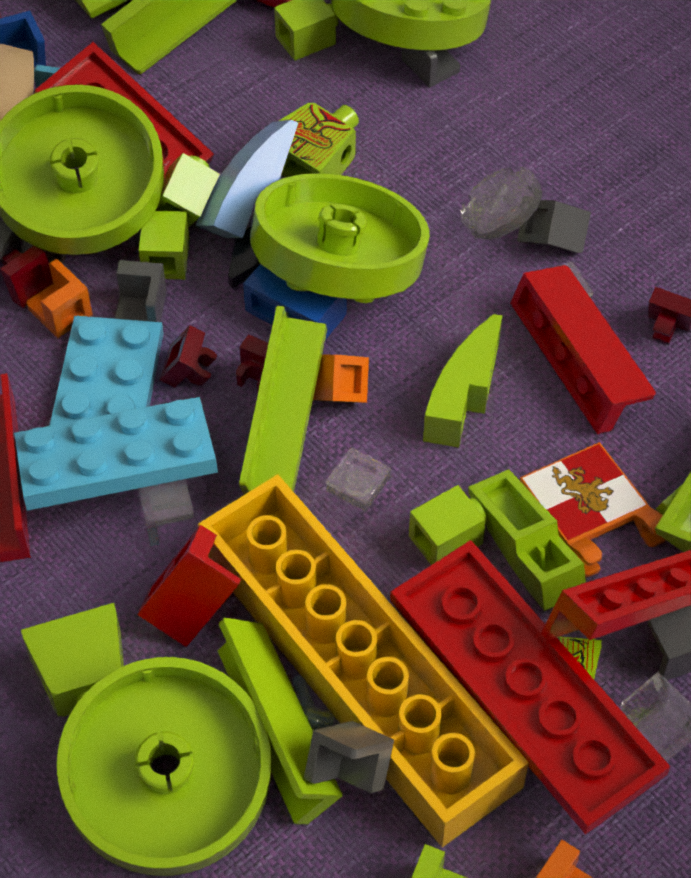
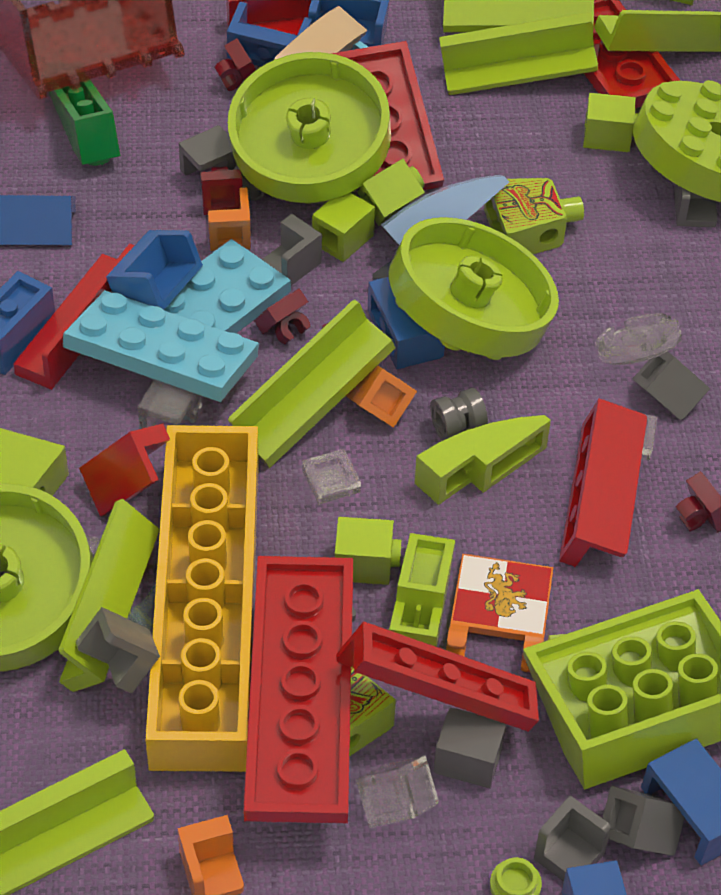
camera: 35 degrees right, 5 degrees down
none -> blue panel [106,230,203,310]
none -> dark grey wheel [430,388,488,441]

